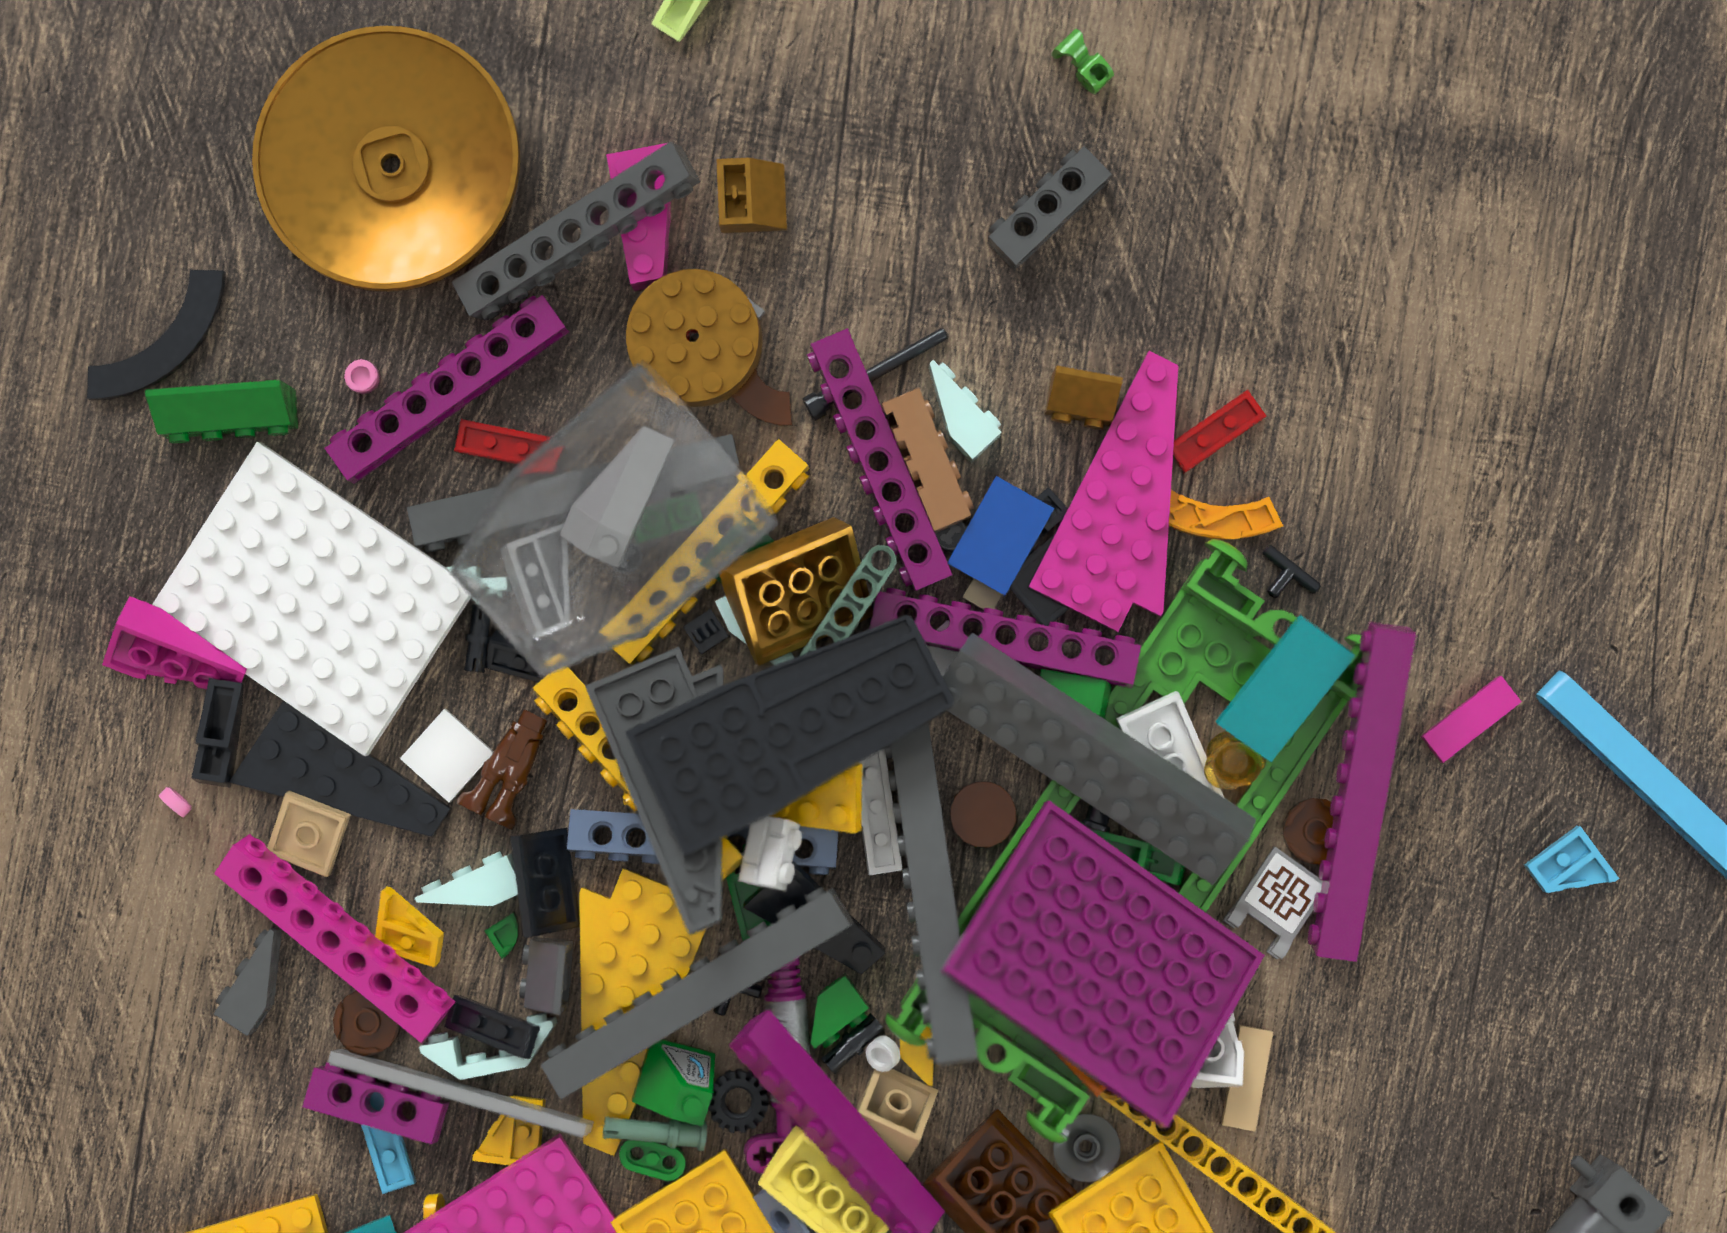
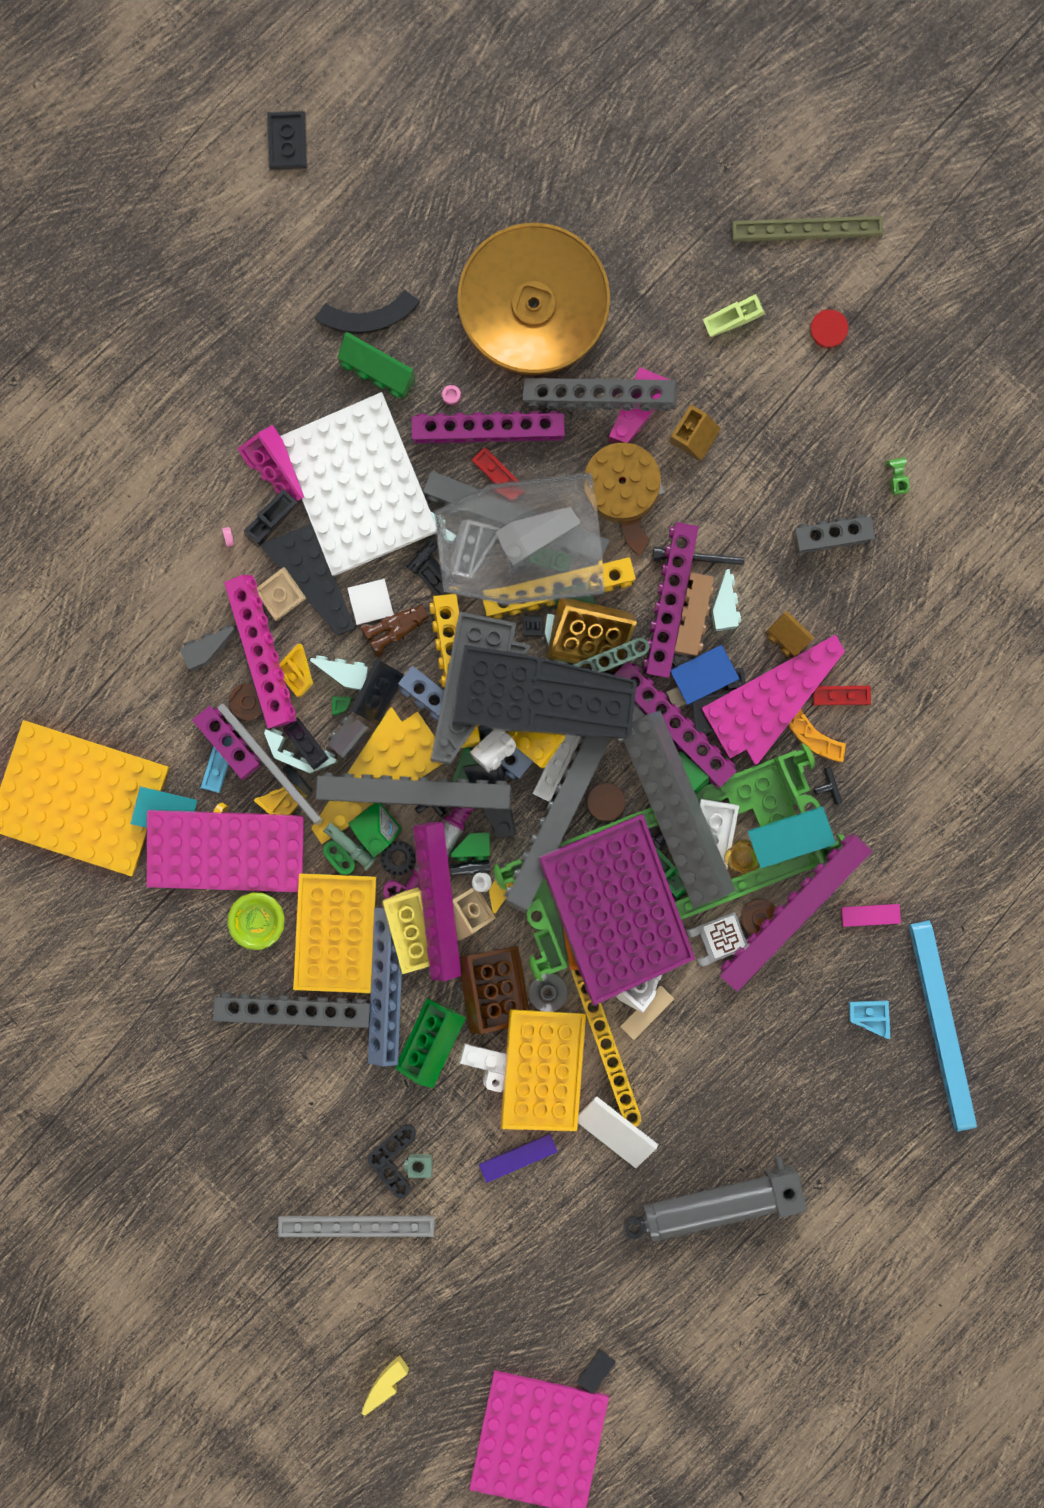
camera: 30 degrees right, 0 degrees up
none -> black tile [283,765,313,796]

